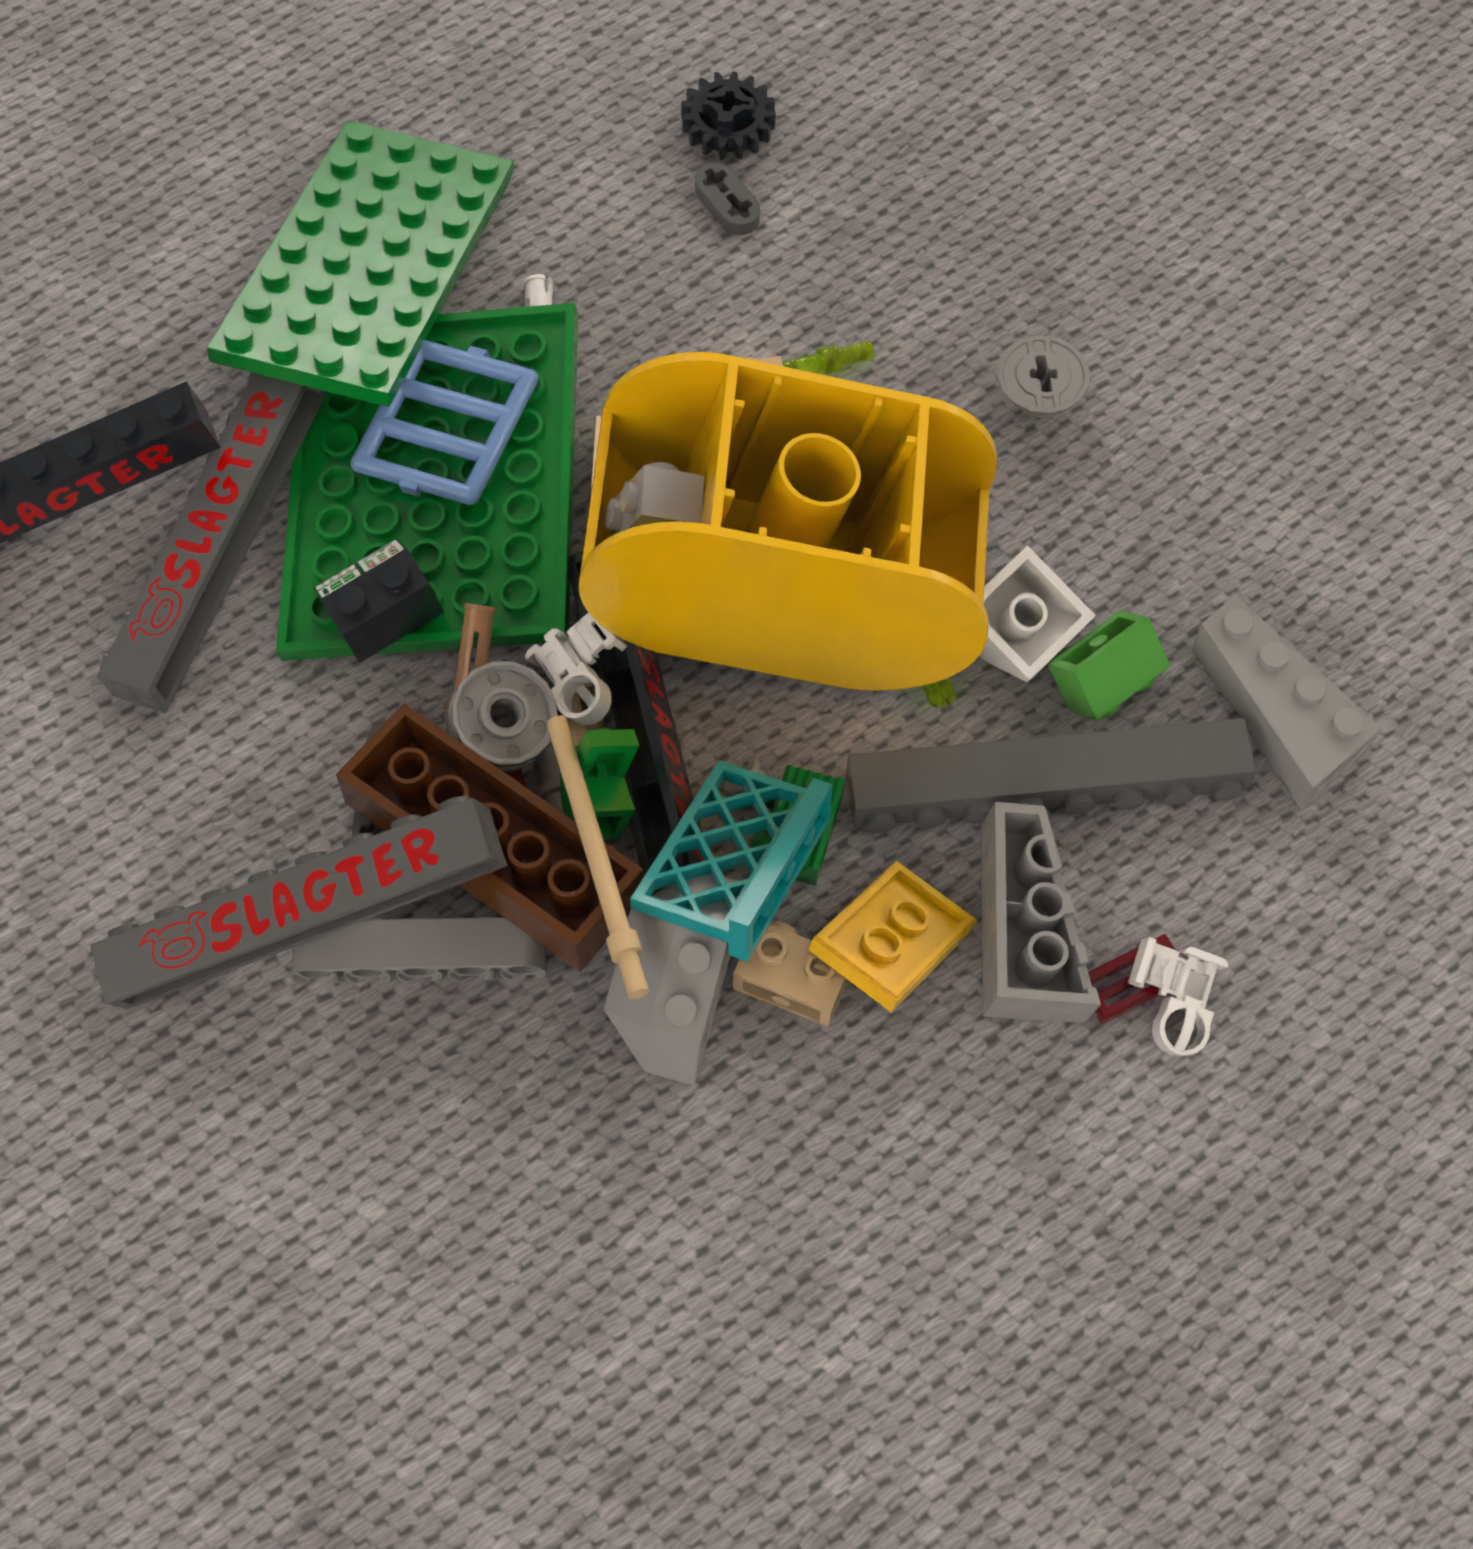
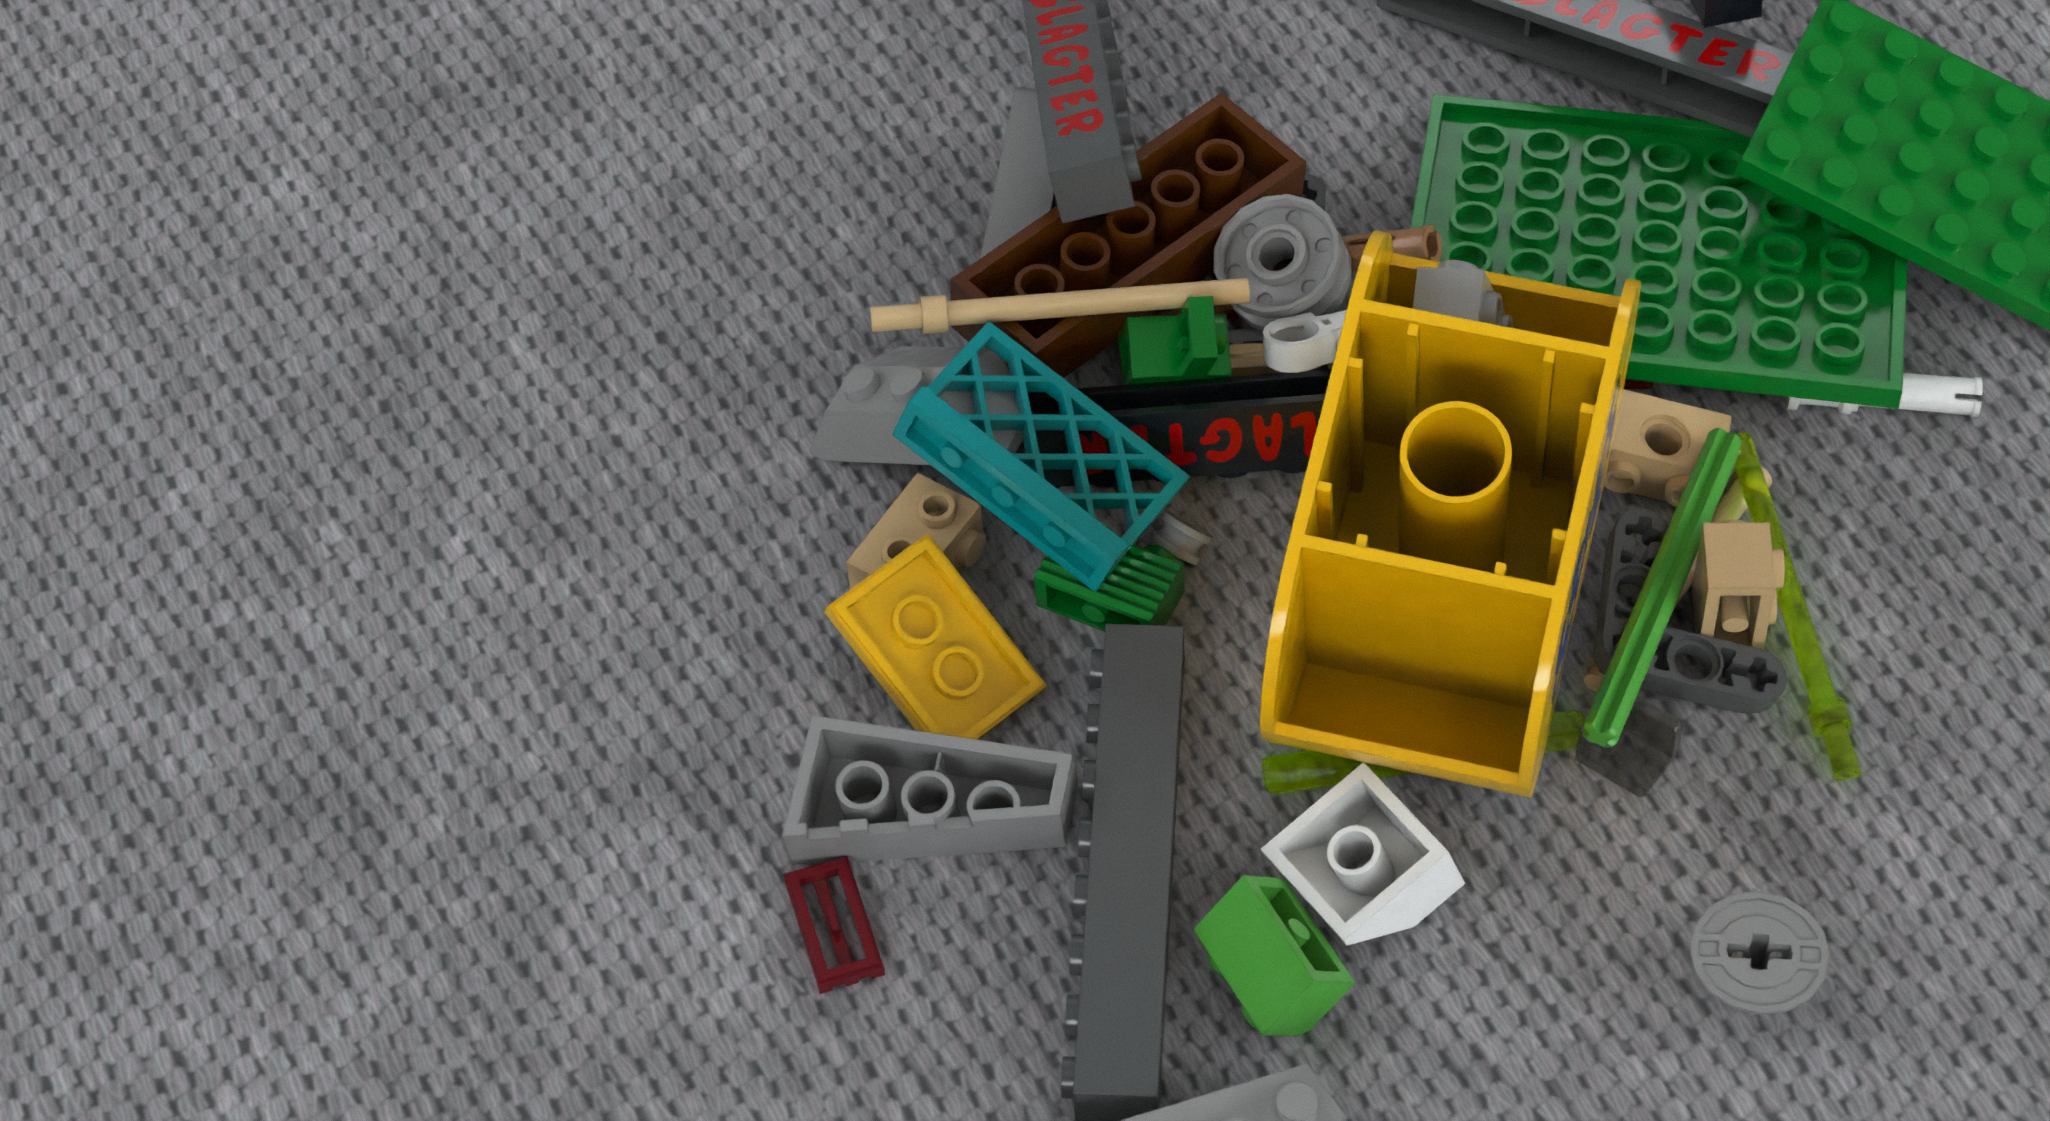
camera: 105 degrees right, 10 degrees down
black slope [313,538,444,663] -> none
medium blue bar [351,340,538,505] -> none
white piece [1128,937,1228,1056] -> none

